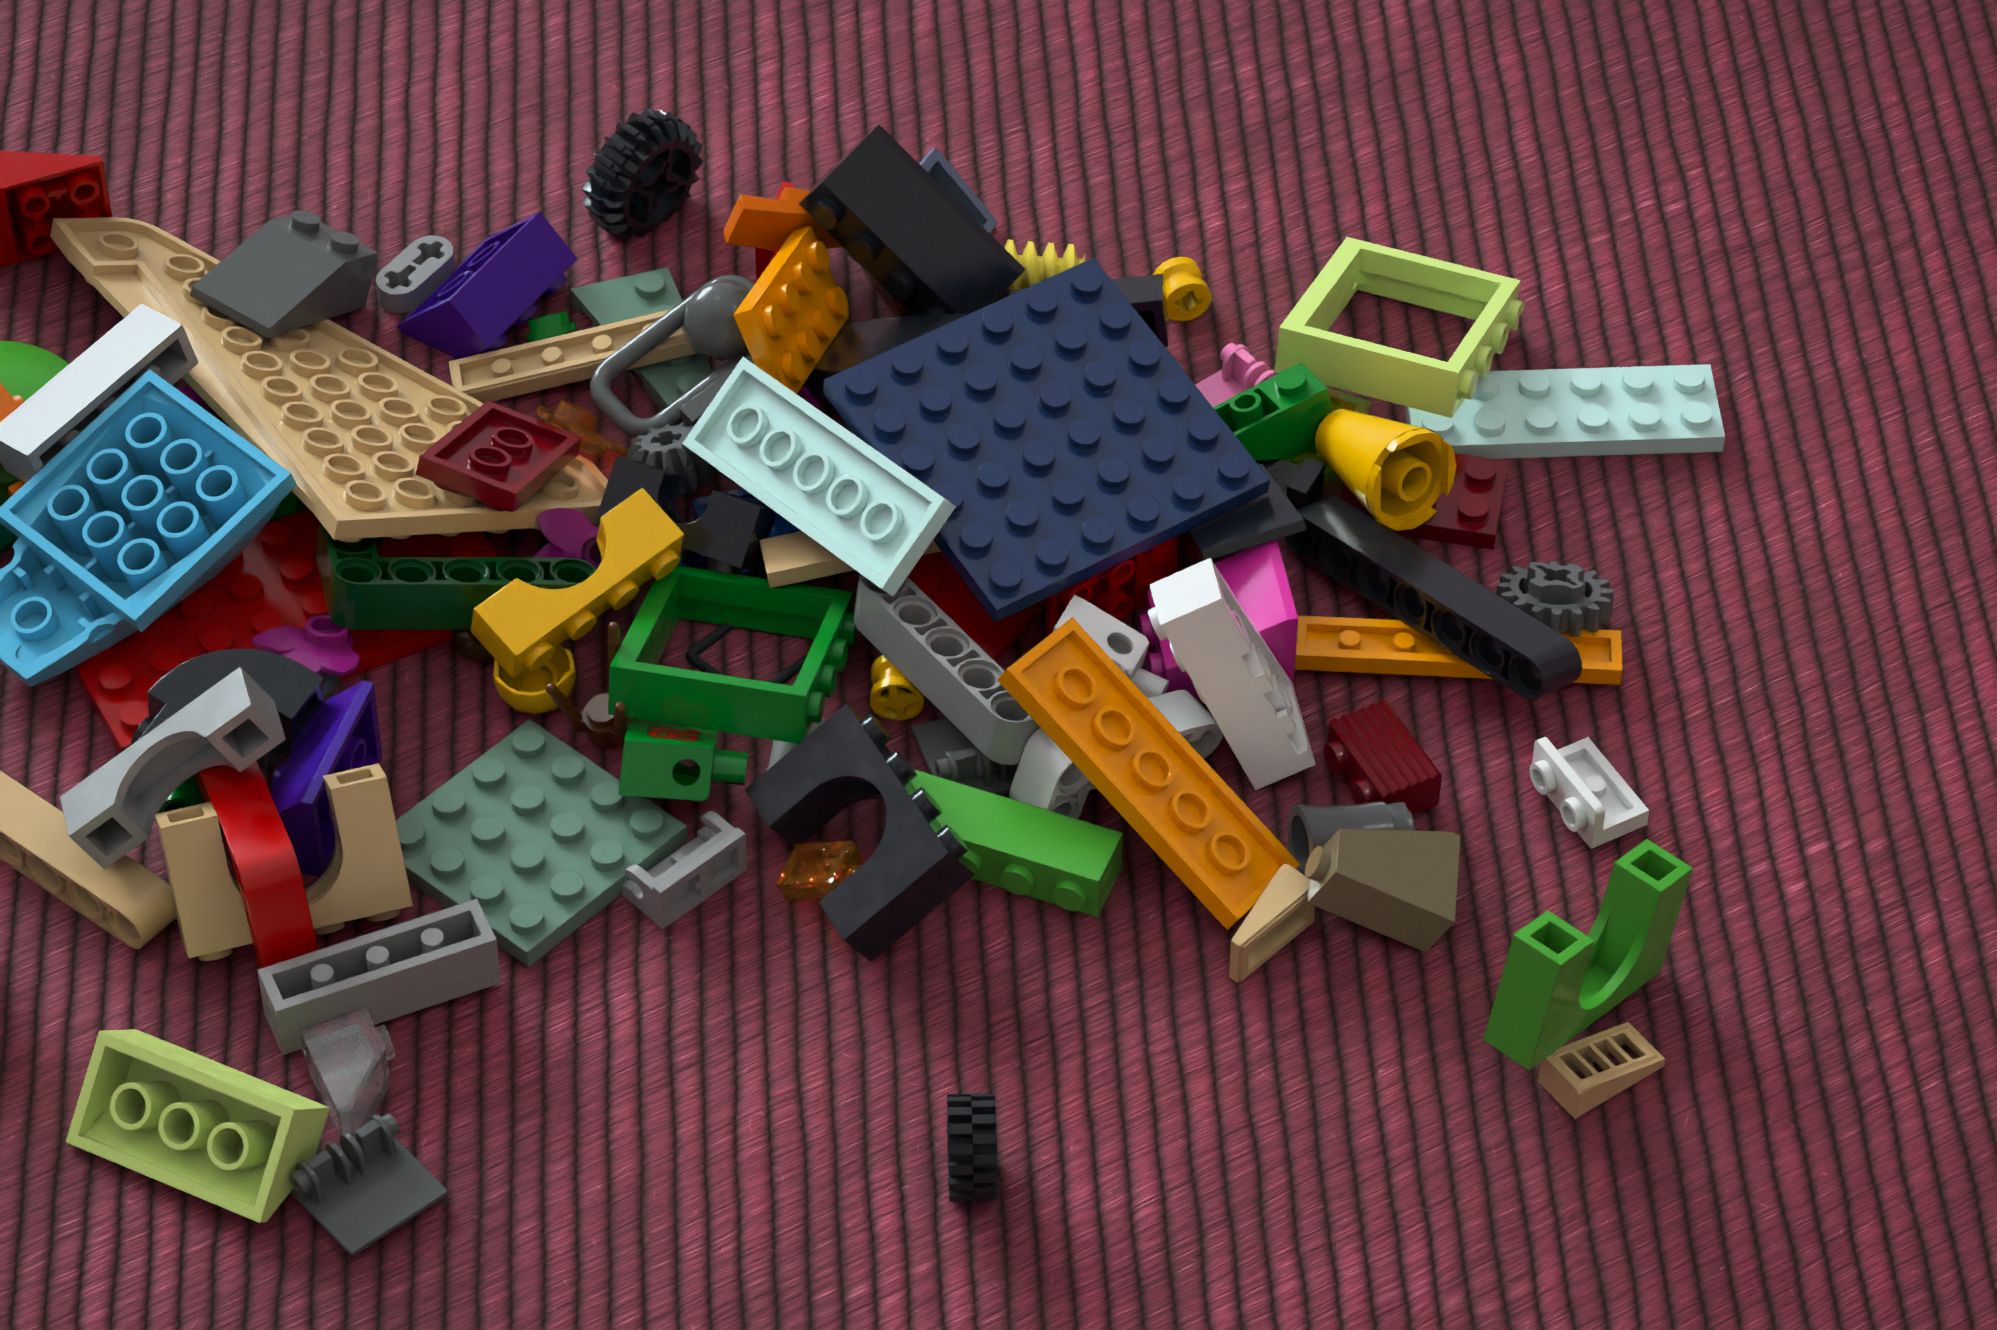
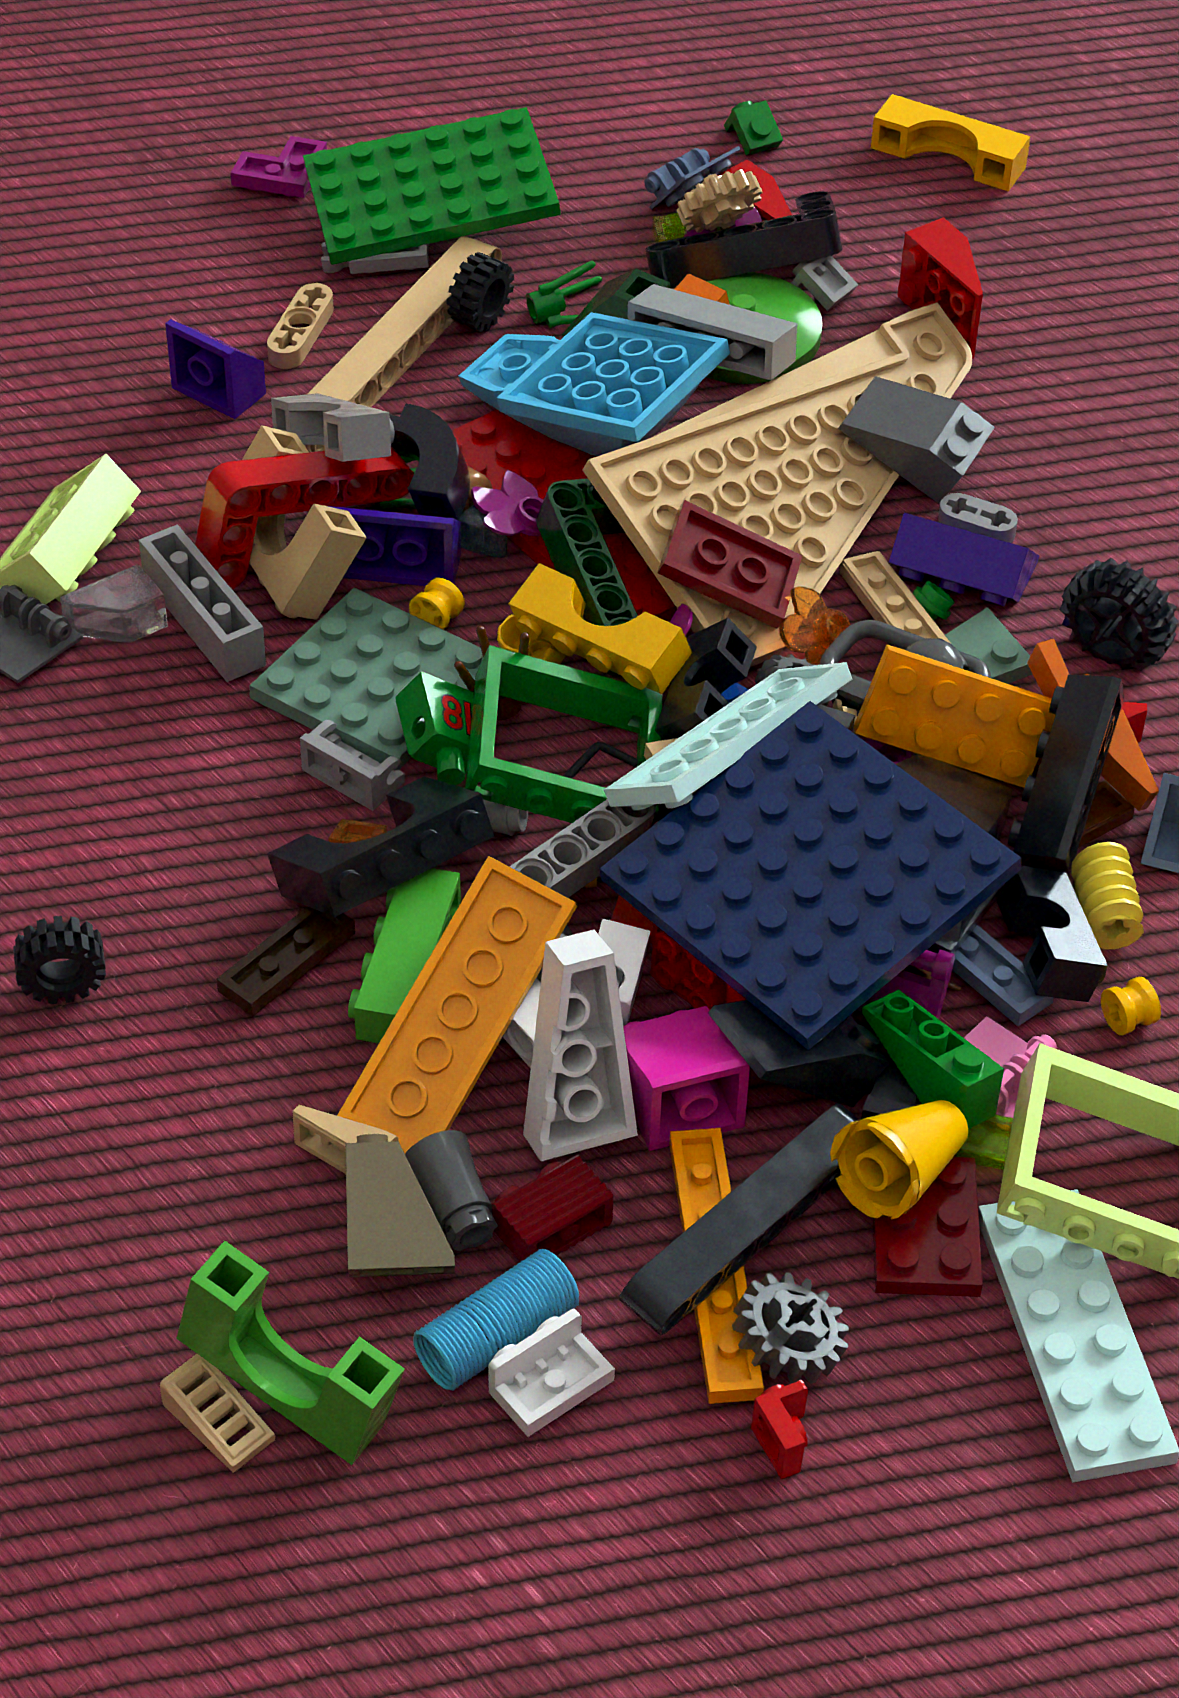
camera: 80 degrees right, 0 degrees up
none -> dark brown plate [216,906,355,1017]
none -> yellow wheel [409,578,465,630]
none -> medium azure piece [413,1249,579,1391]
none -> red bracket [751,1380,808,1480]

